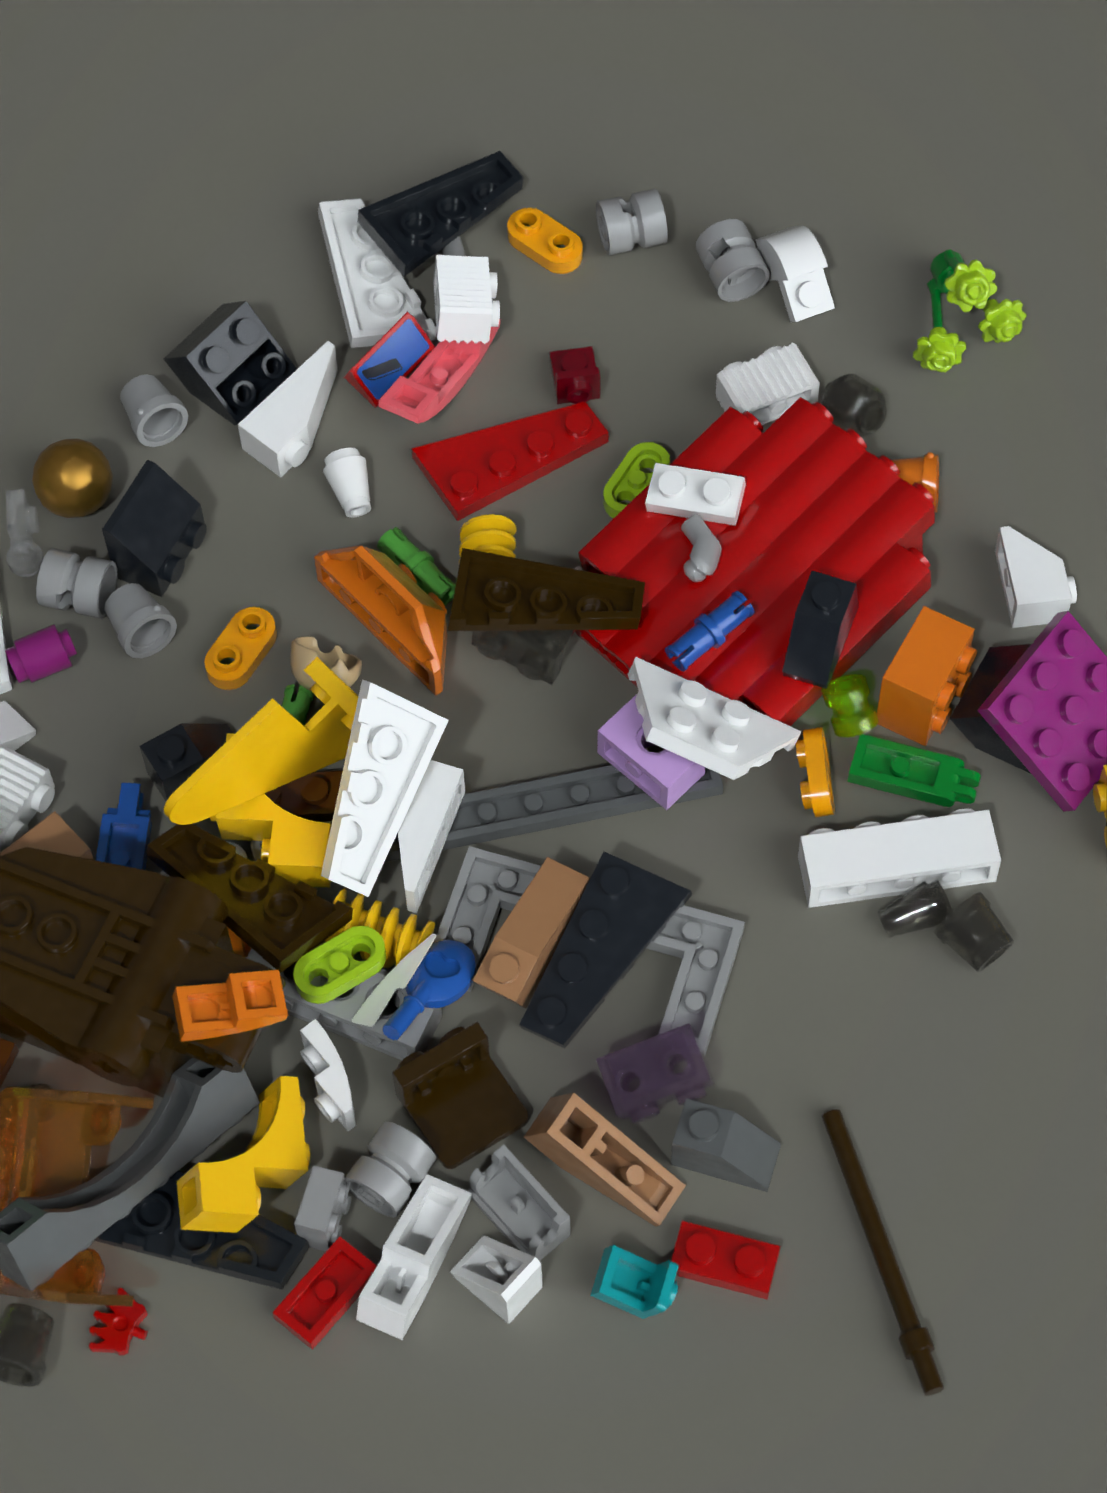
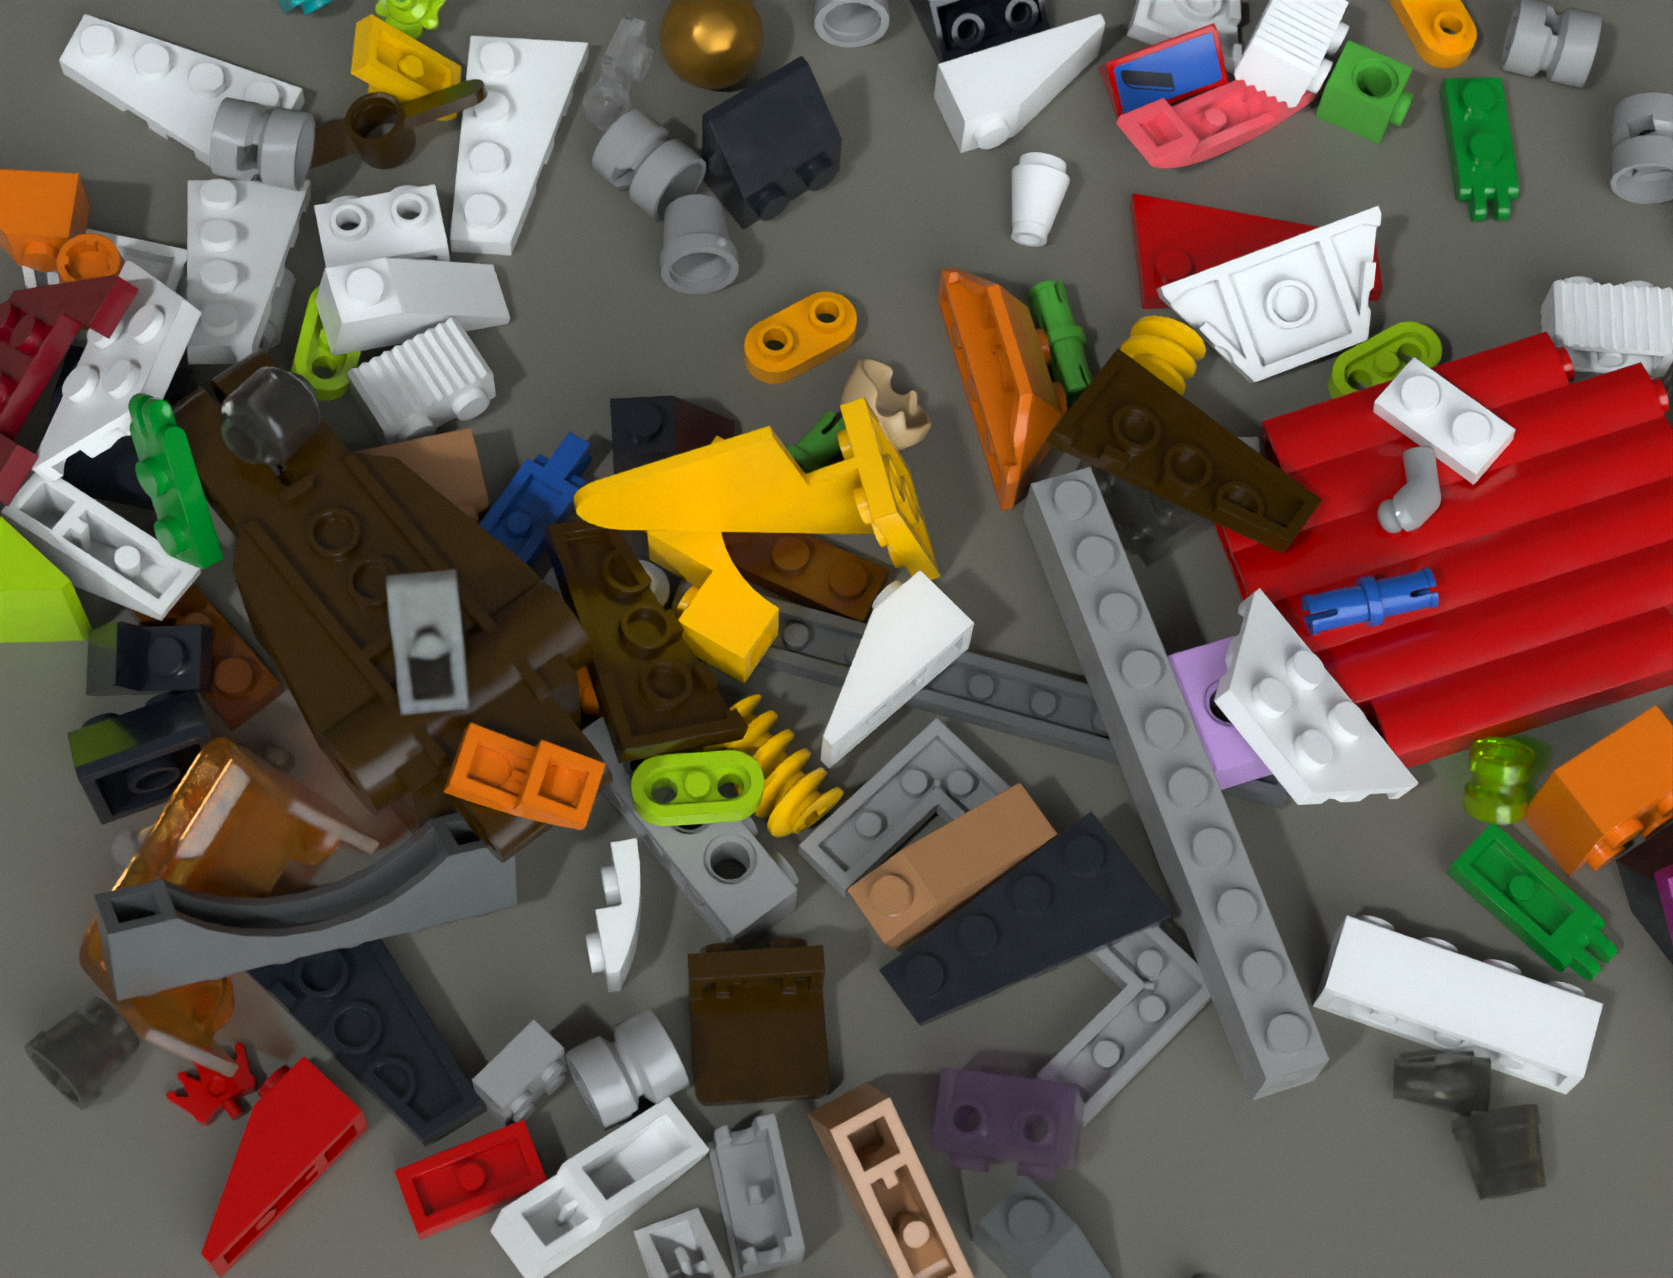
camera: 20 degrees right, 5 degrees up
magenta brick [5,624,77,683] -> none
yellow arch [177,1076,311,1233] -> none
white wing [321,680,448,897] -> none
white sticker [352,934,436,1027] -> none
blue piece [382,940,476,1040] -> none
dark red bracket [549,346,600,404] -> none
black slope [782,571,859,689] -> none
light orange plate [796,727,835,817] -> none
none -> red slope [201,1056,369,1278]
none -> clear smoke slope [386,570,470,715]
none -> light grey brick [1023,467,1330,1101]
none -> white wing [1156,206,1381,383]
none -> bright green brick [1315,40,1415,144]
none -> green hinge [1439,77,1519,222]

